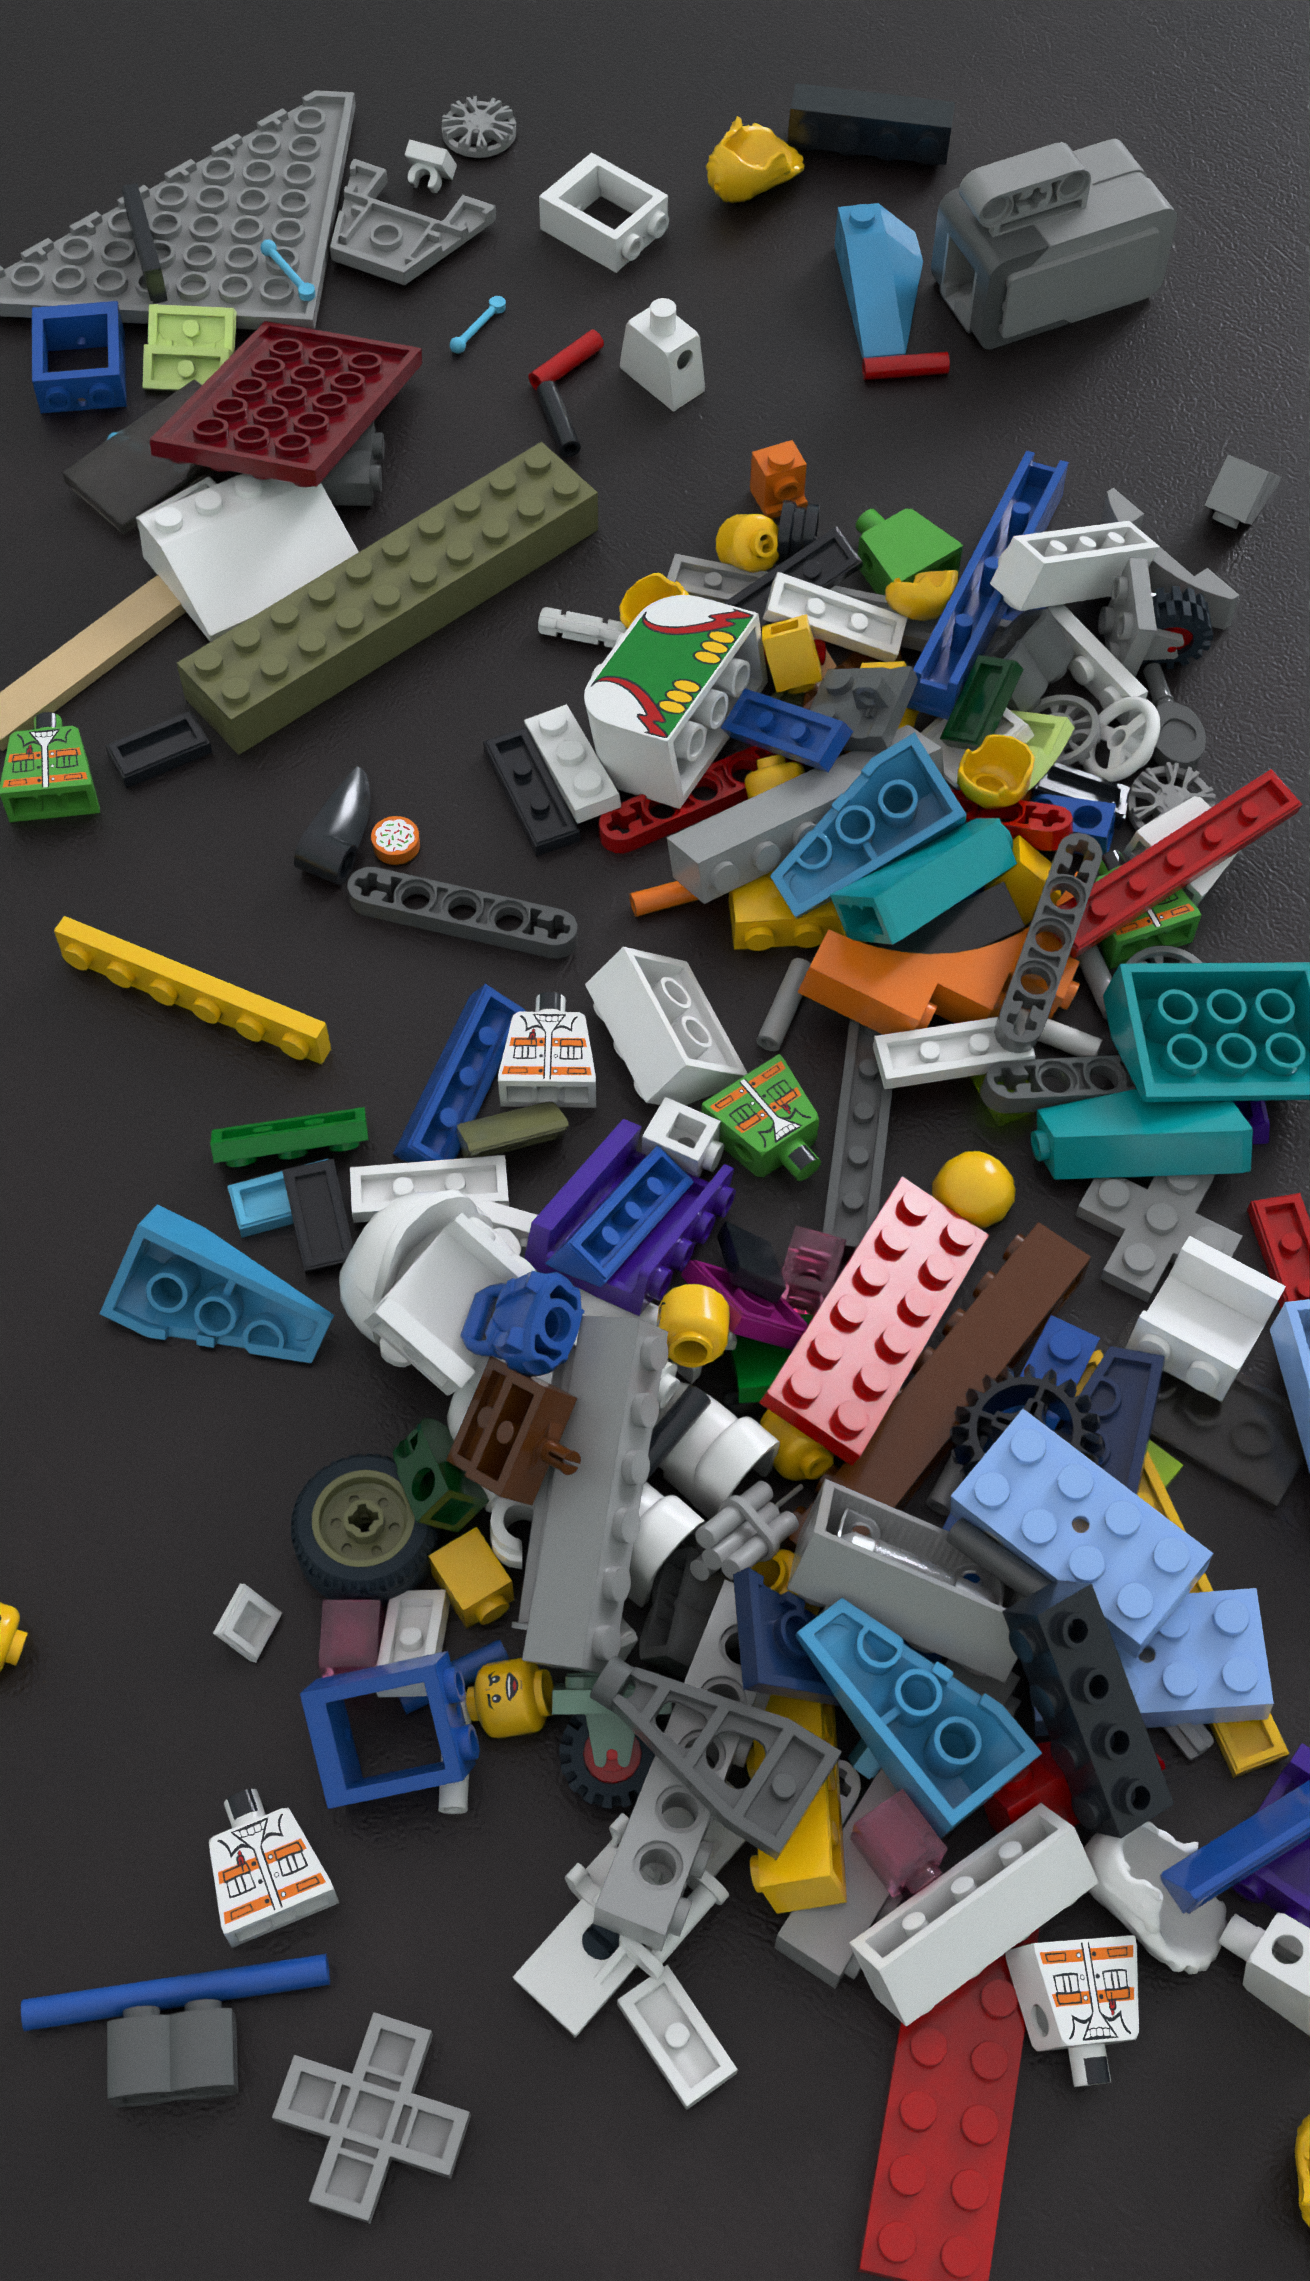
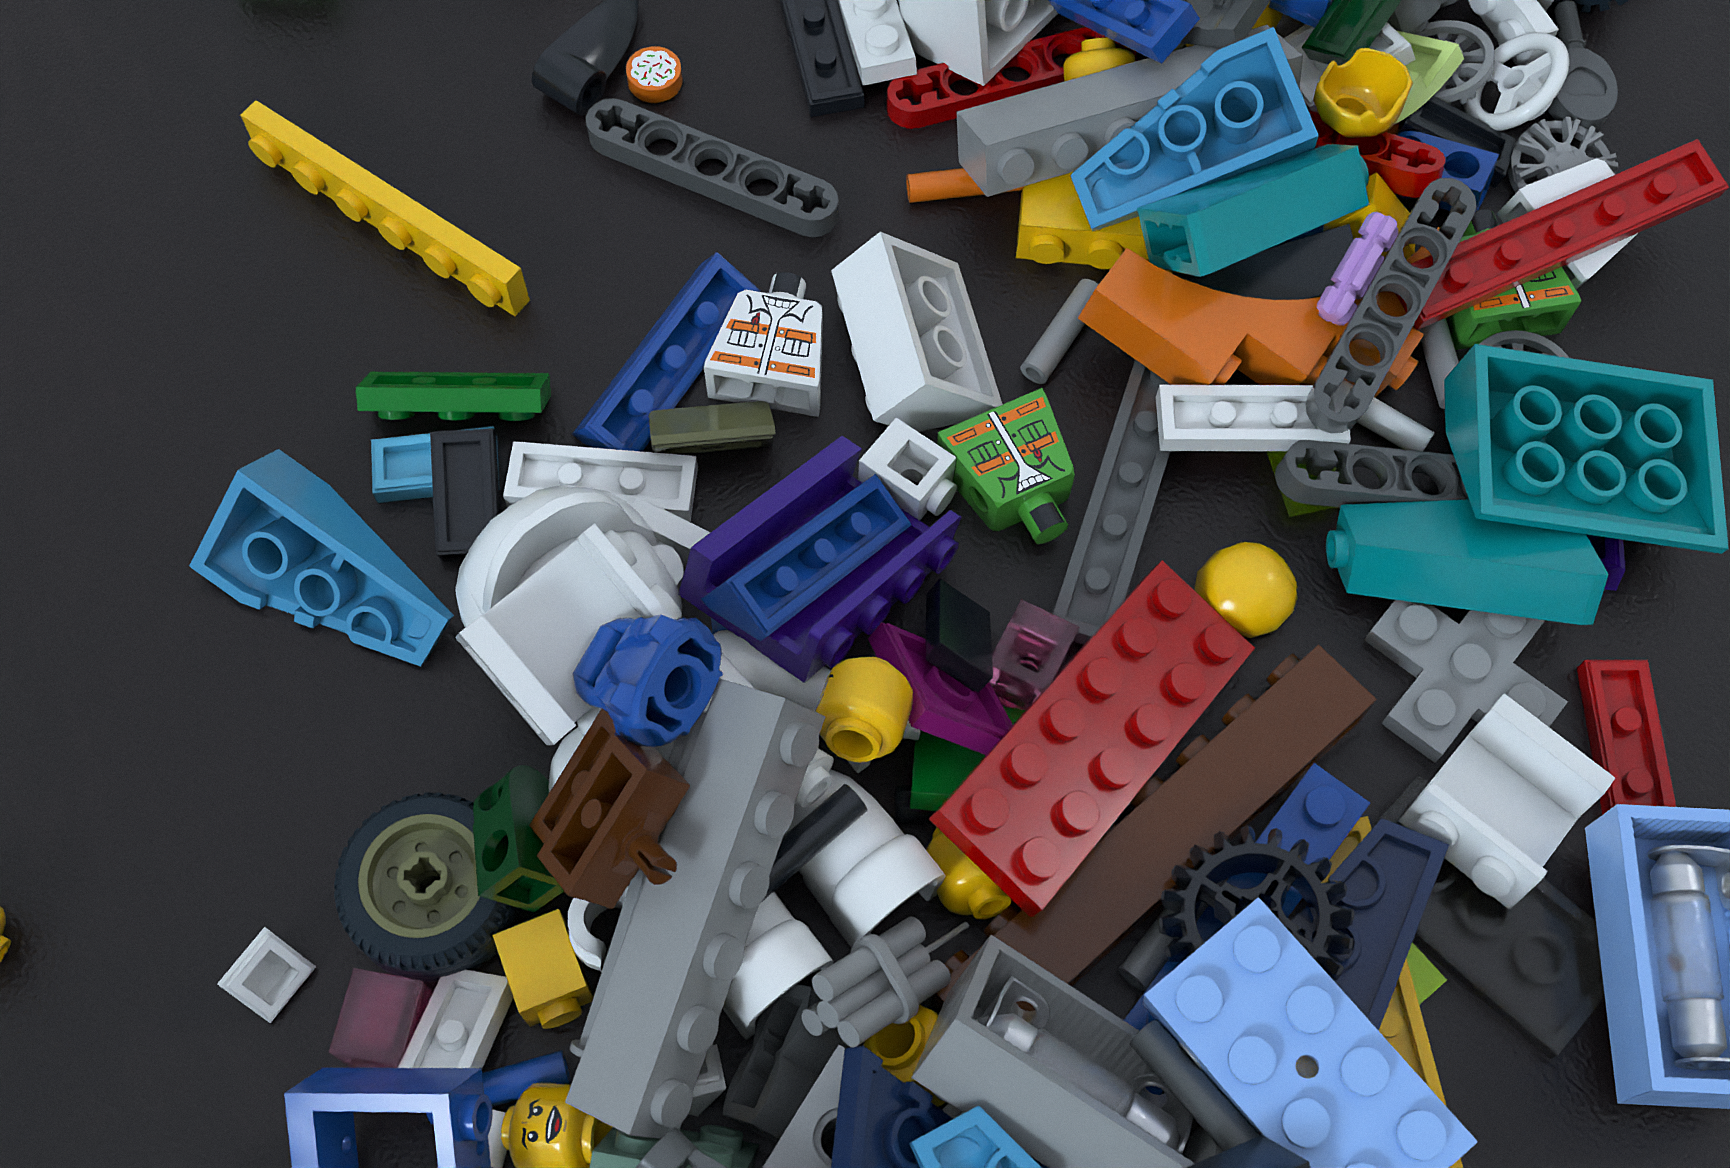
camera: 10 degrees right, 5 degrees up
none -> lavender axle [1317,212,1399,326]

